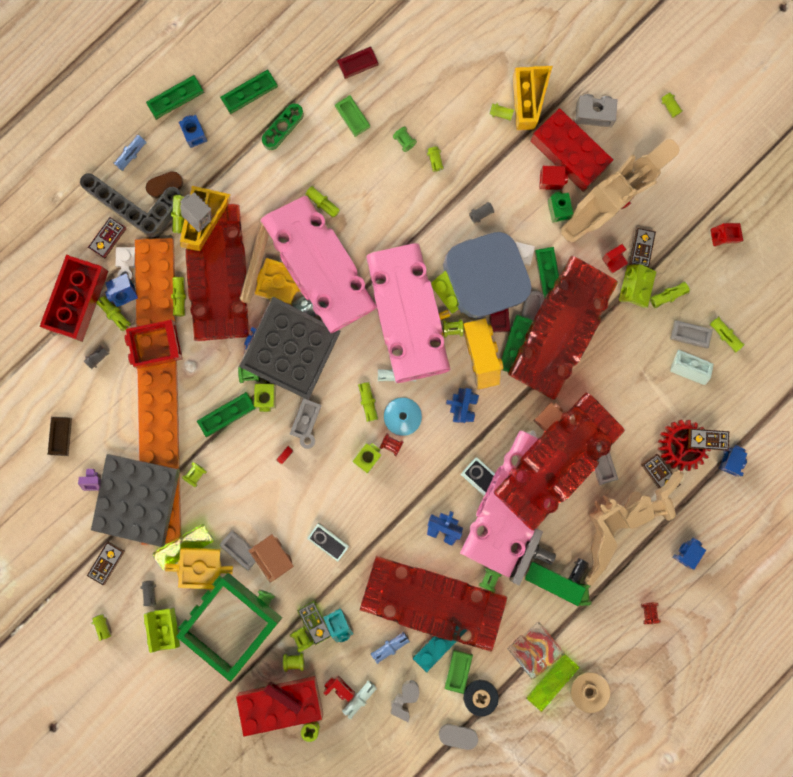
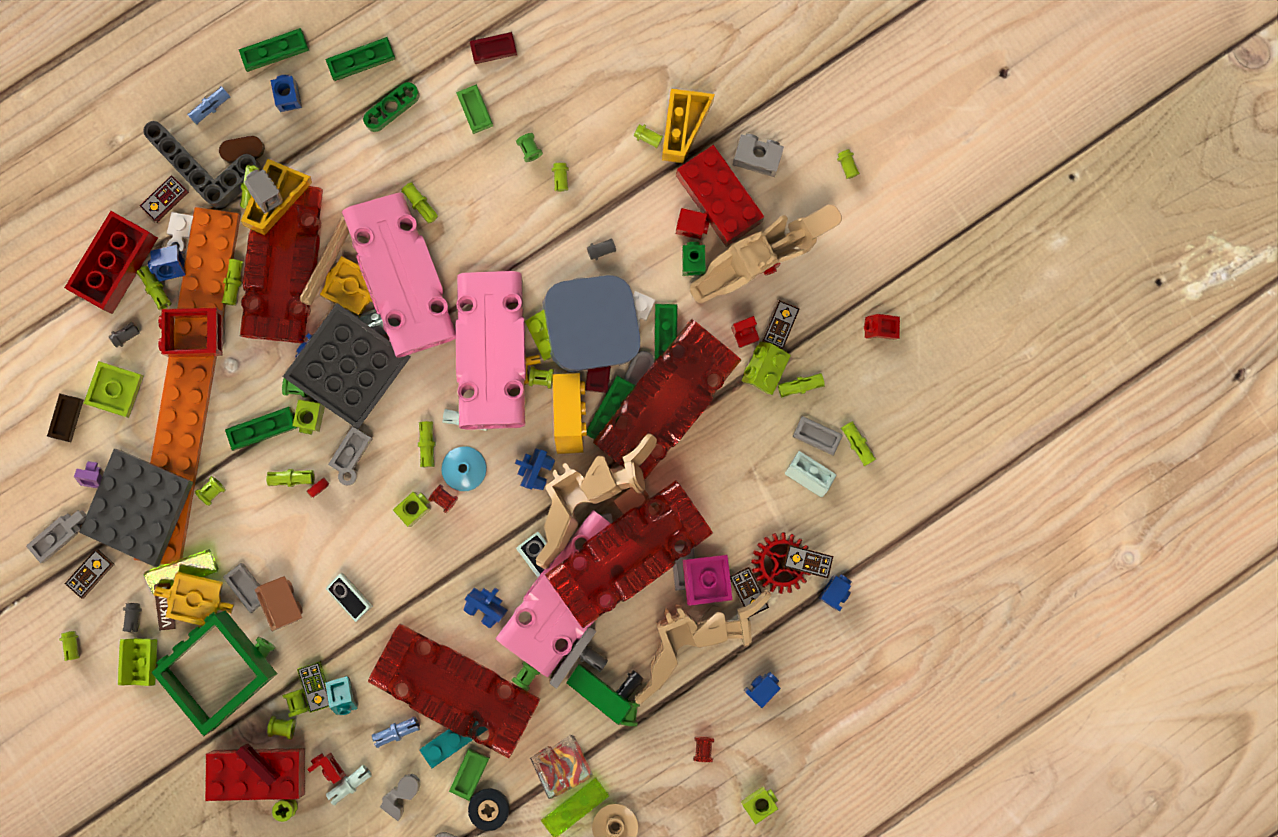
camera: 10 degrees right, 0 degrees up
none -> light grey hinge [26,510,87,563]
none -> lime plate [83,361,144,418]
none -> reddish brown sticker [154,582,176,631]
none -> lime pin [266,469,315,487]
none -> tan piece [536,434,657,569]
none -> dark pink plate [682,555,733,605]
none -> lime brick [741,786,778,825]

